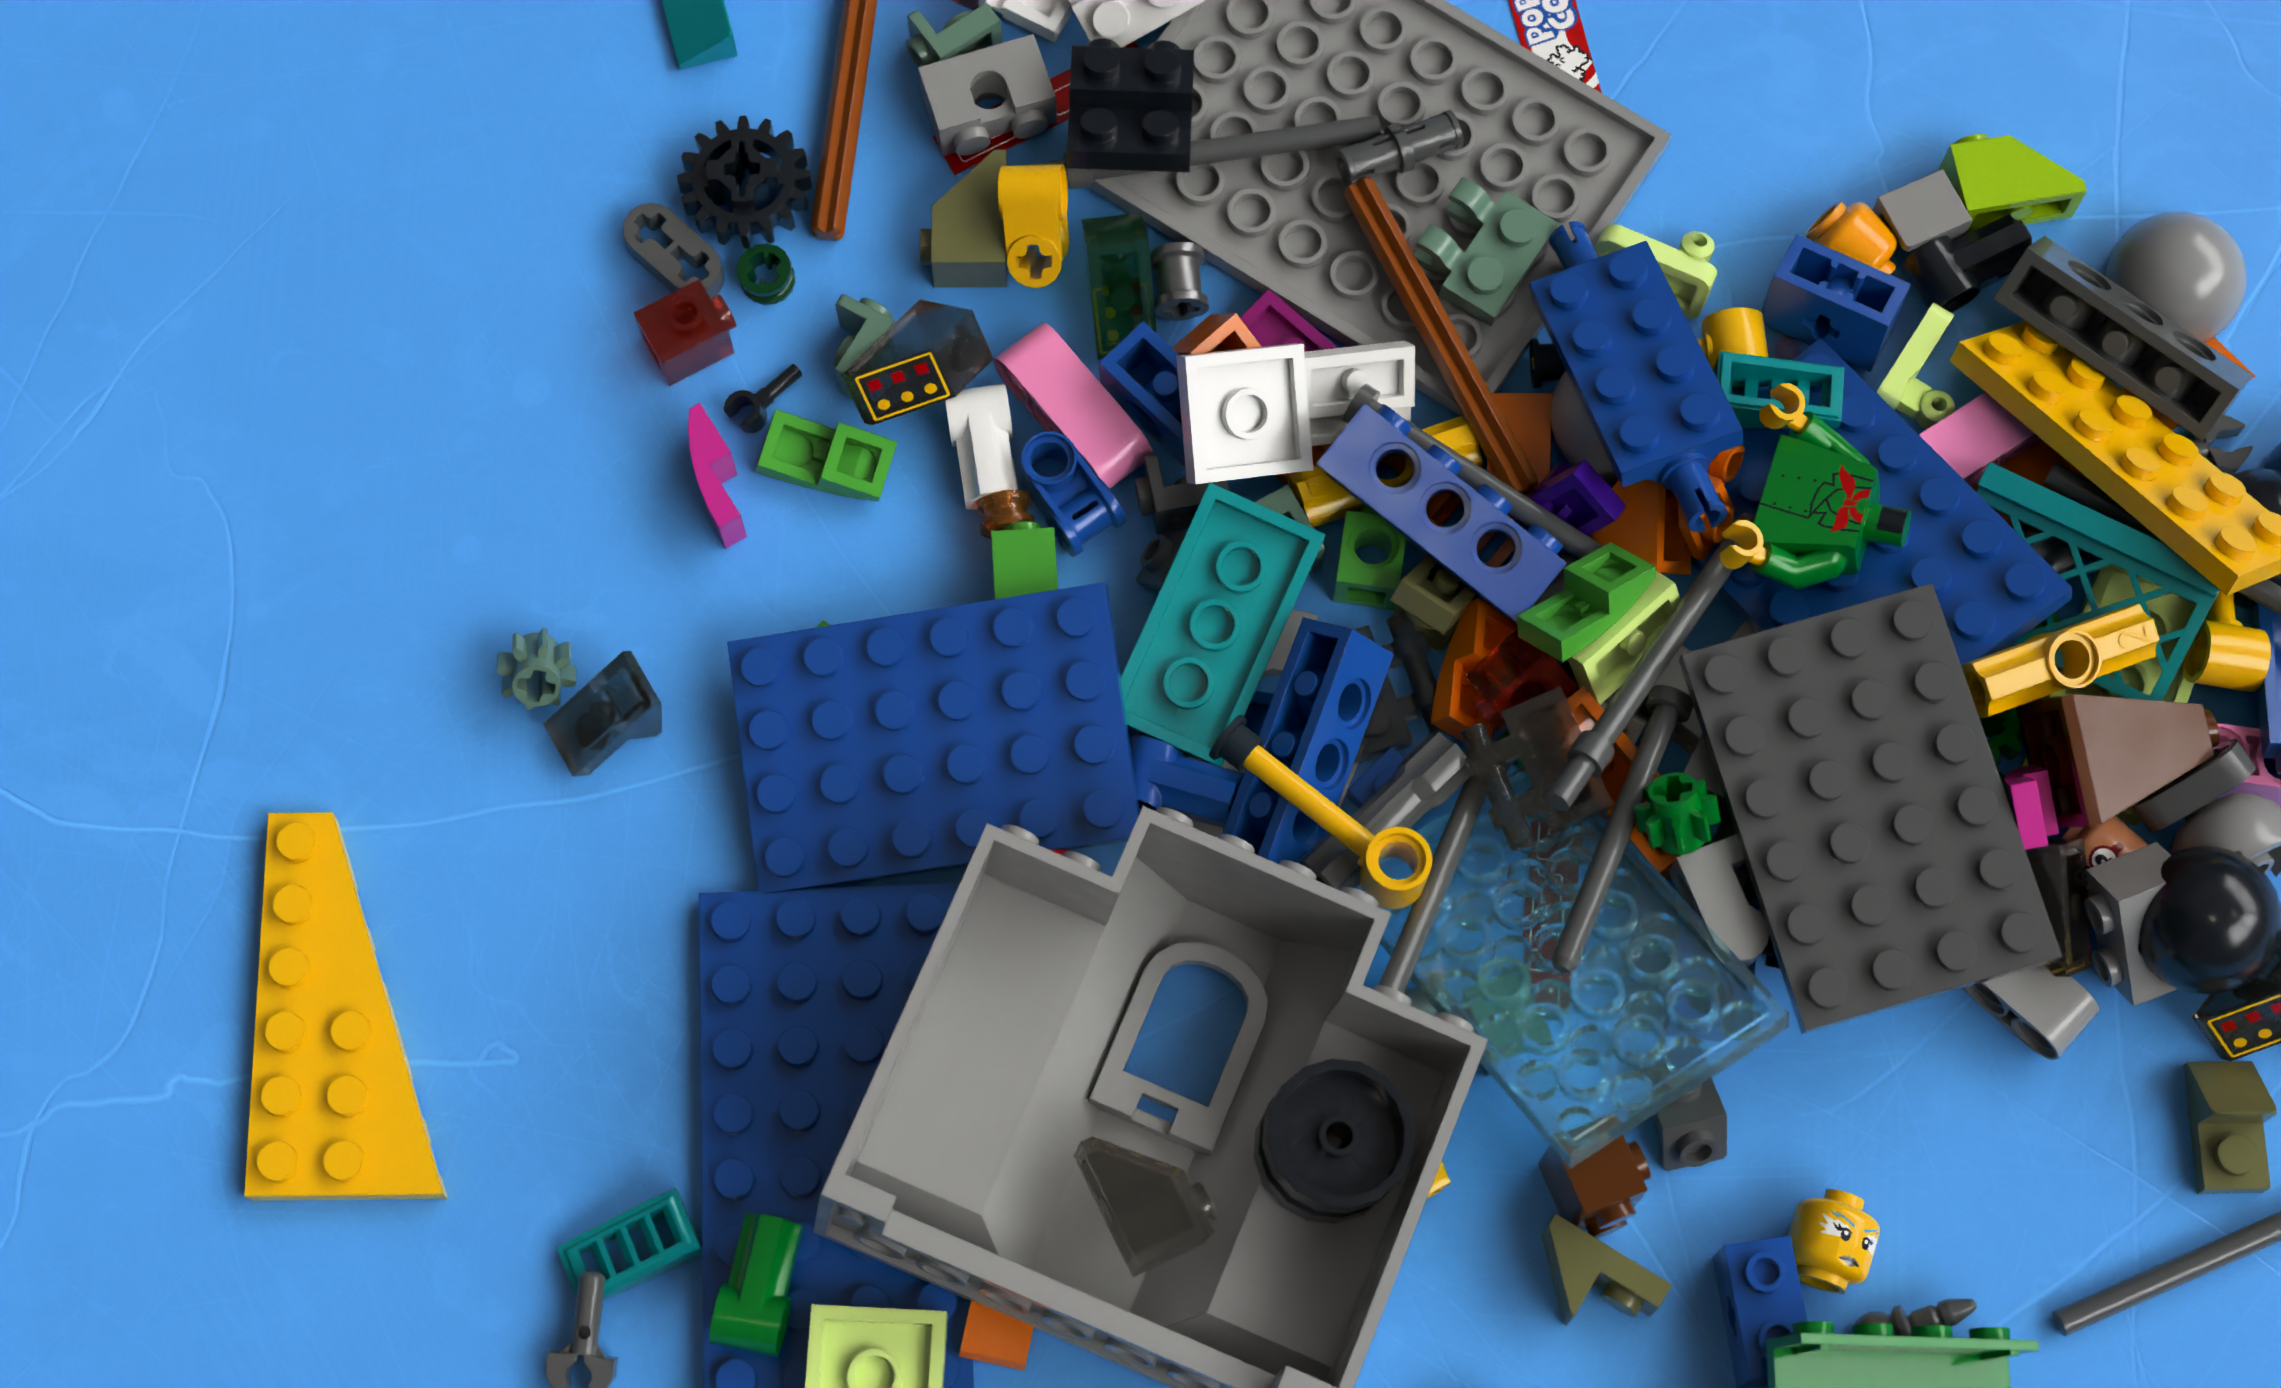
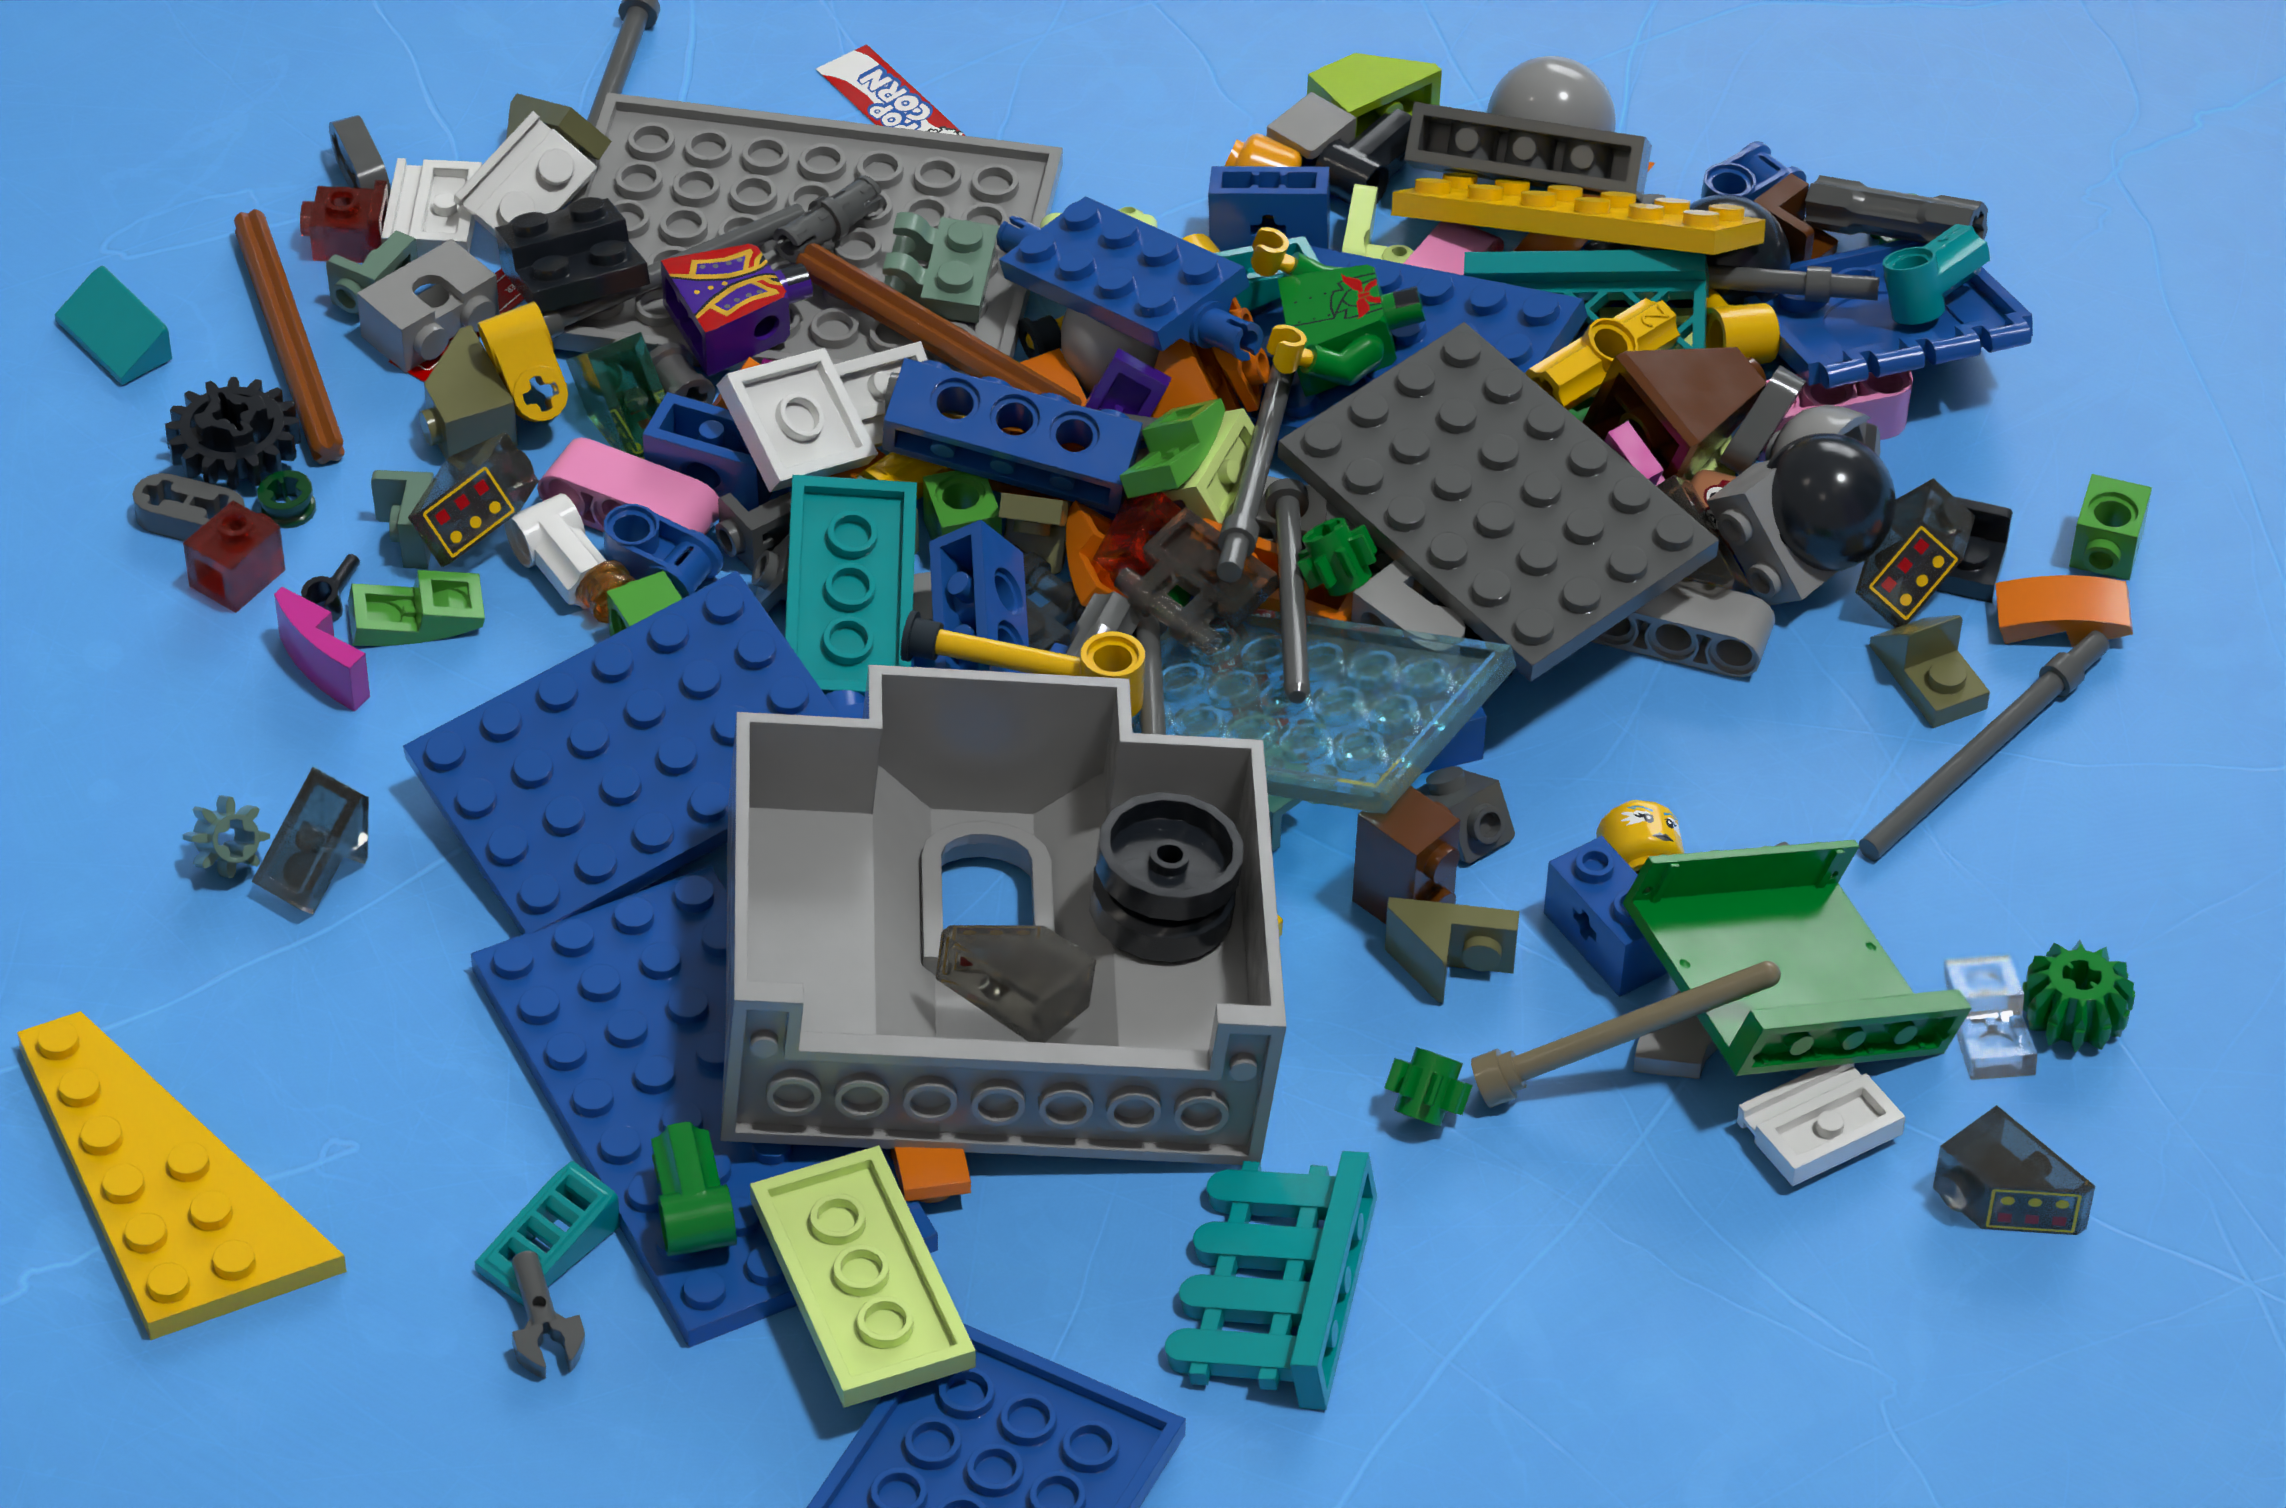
camera: 25 degrees left, 25 degrees down
none -> dark purple torso [661,244,813,376]

